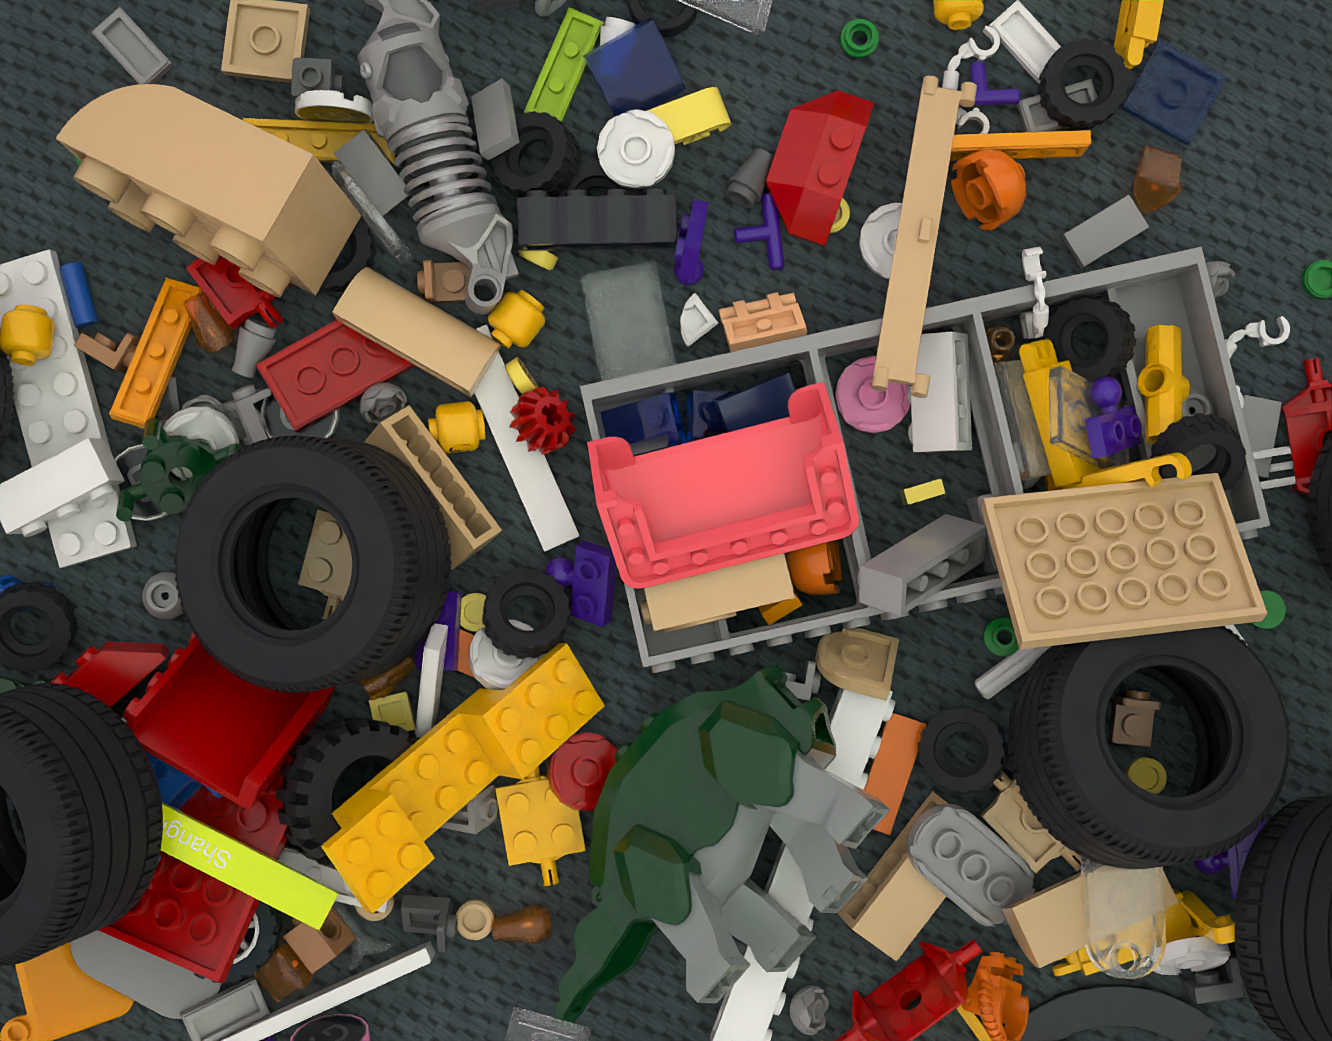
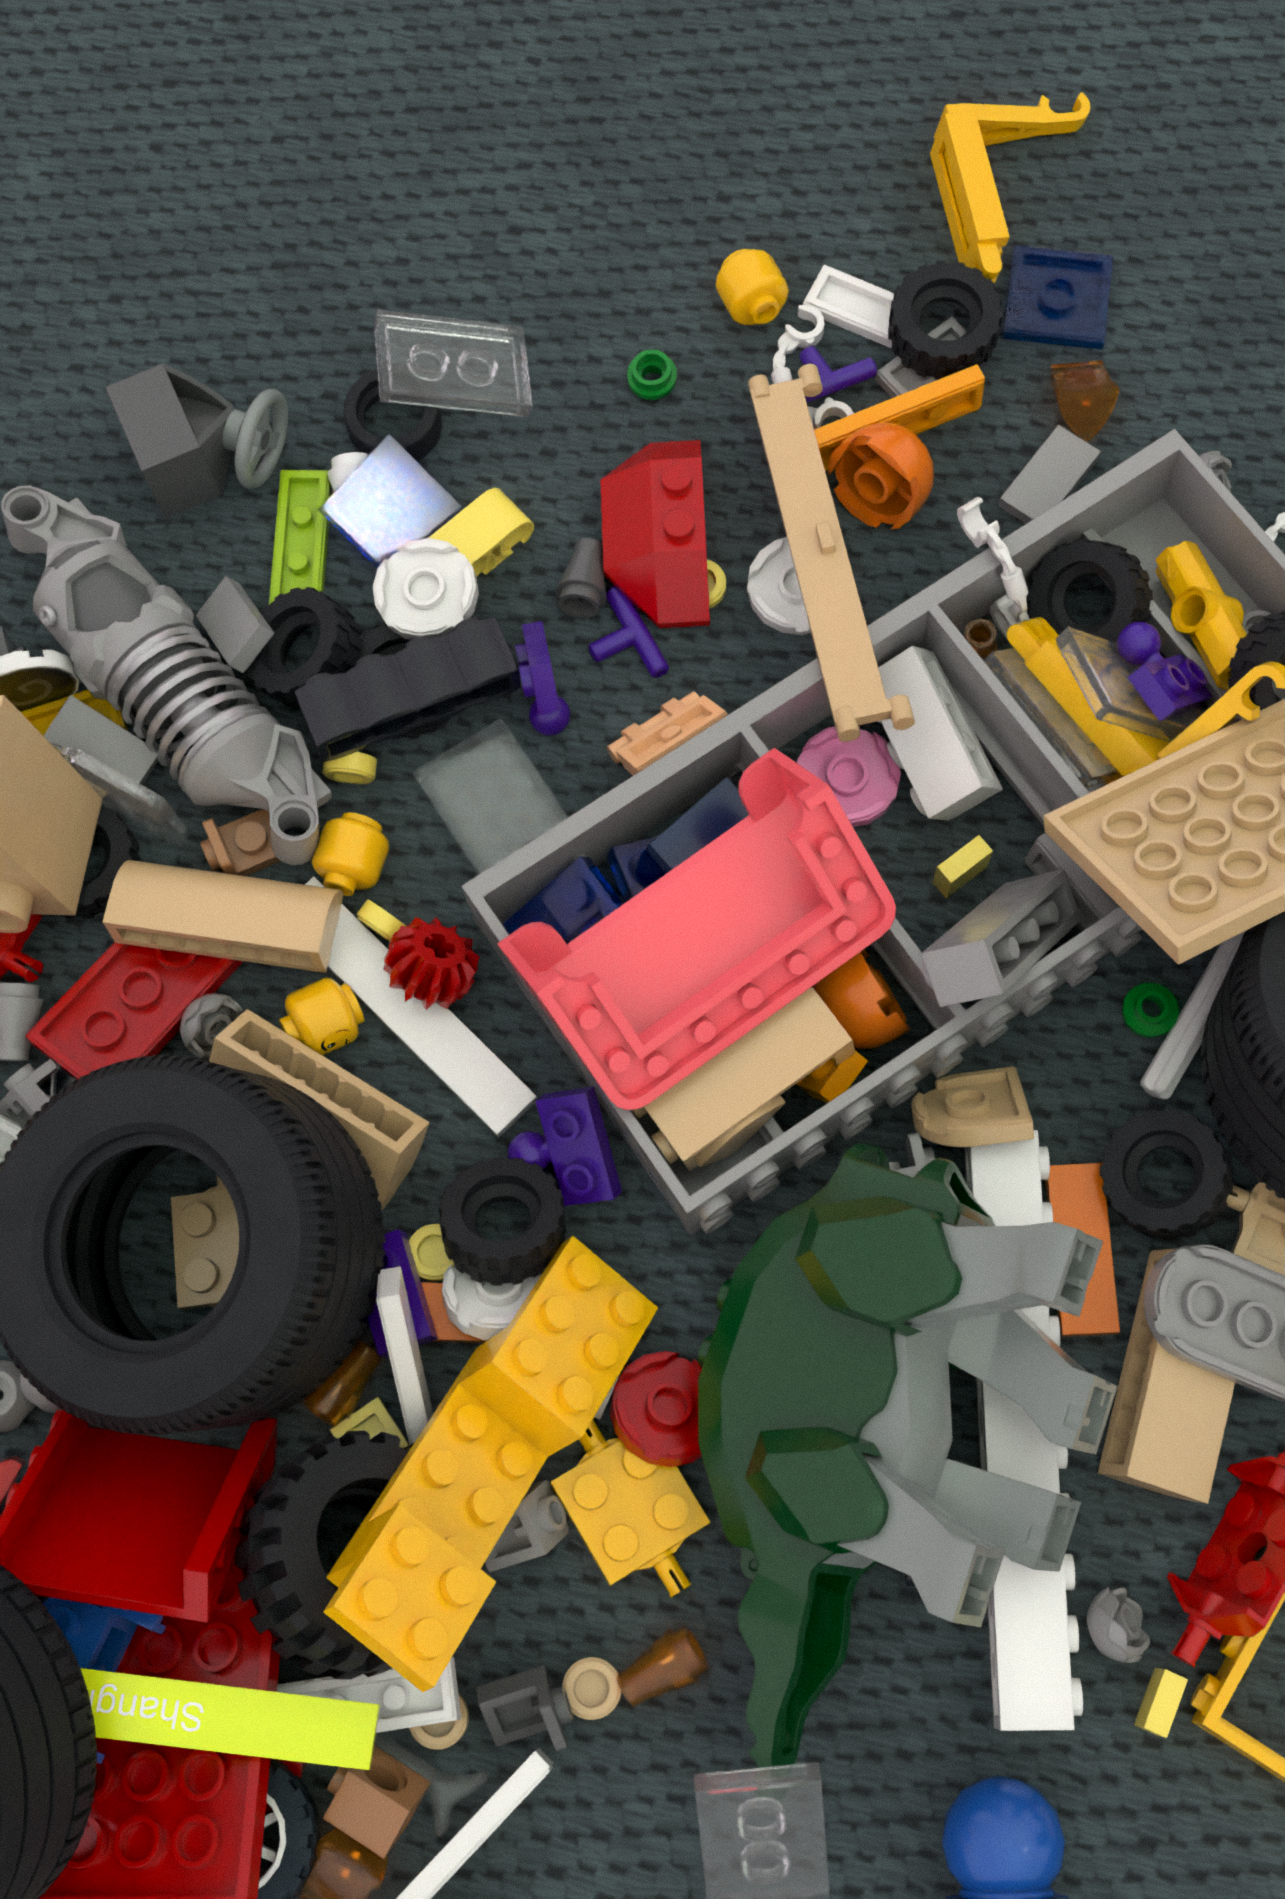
camera: 10 degrees left, 15 degrees down
white tile [680,293,718,347] -> none

